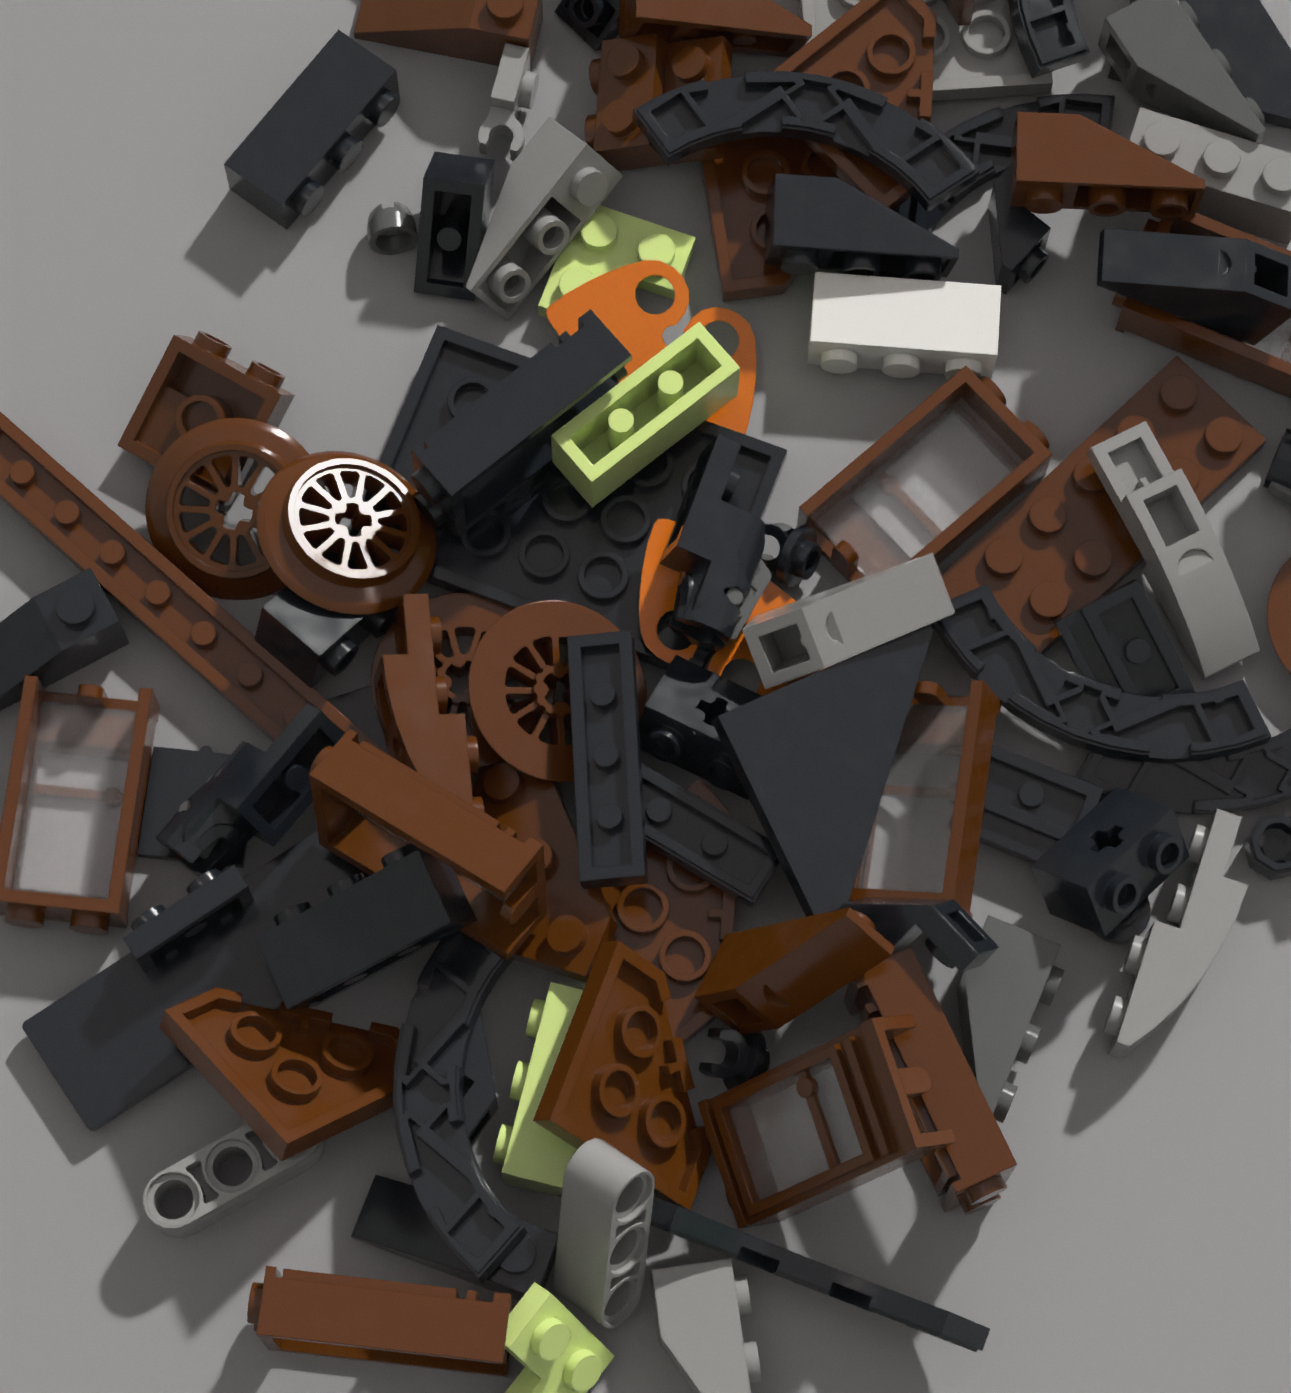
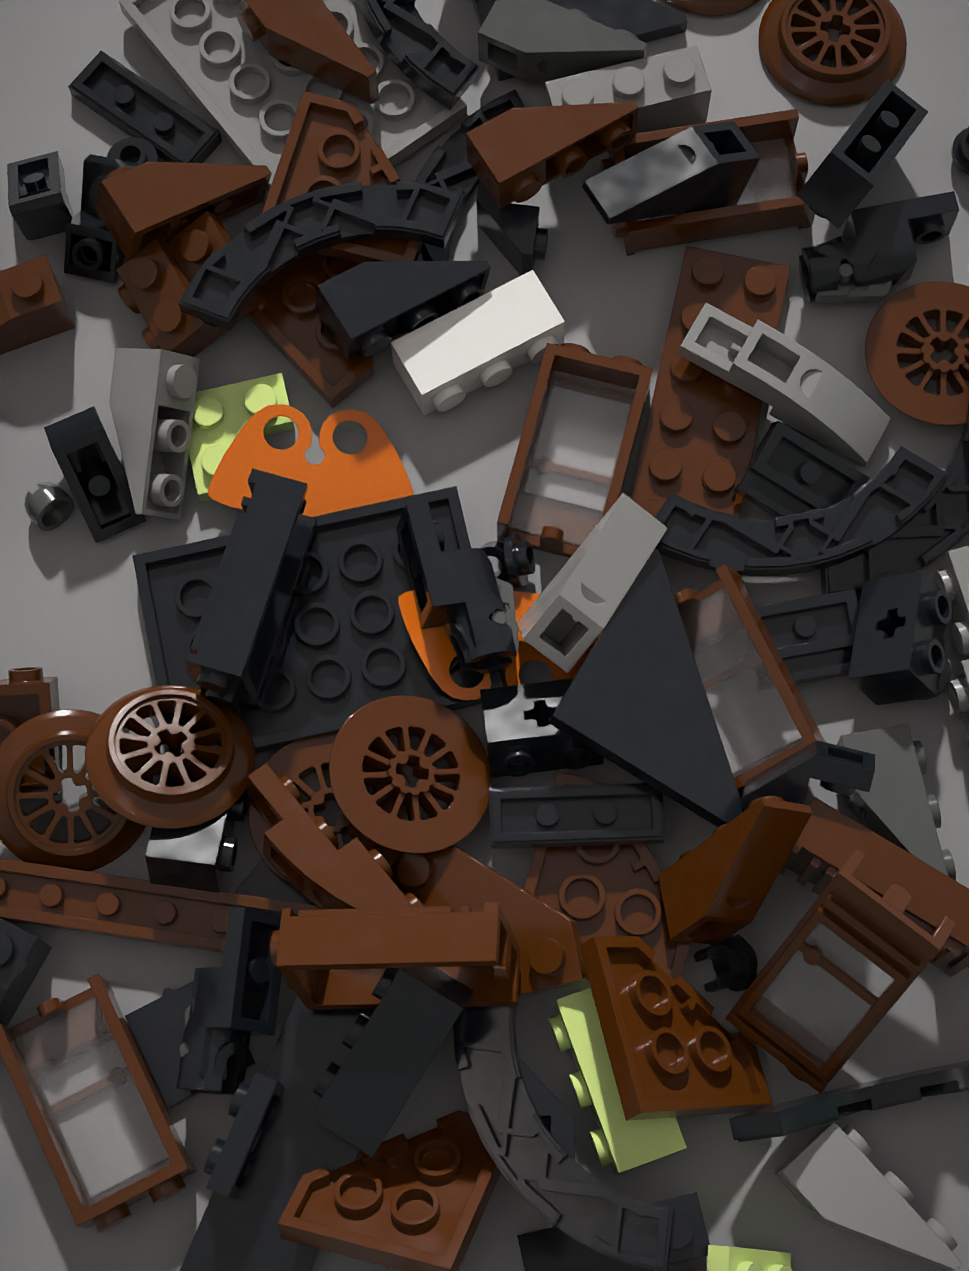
camera: 30 degrees left, 0 degrees up
light grey plate [478,43,539,161] -> none
yellowish green brick [551,322,740,508] -> none
light grey beam [553,1138,655,1328] -> none
black plate [567,630,648,889] -> none

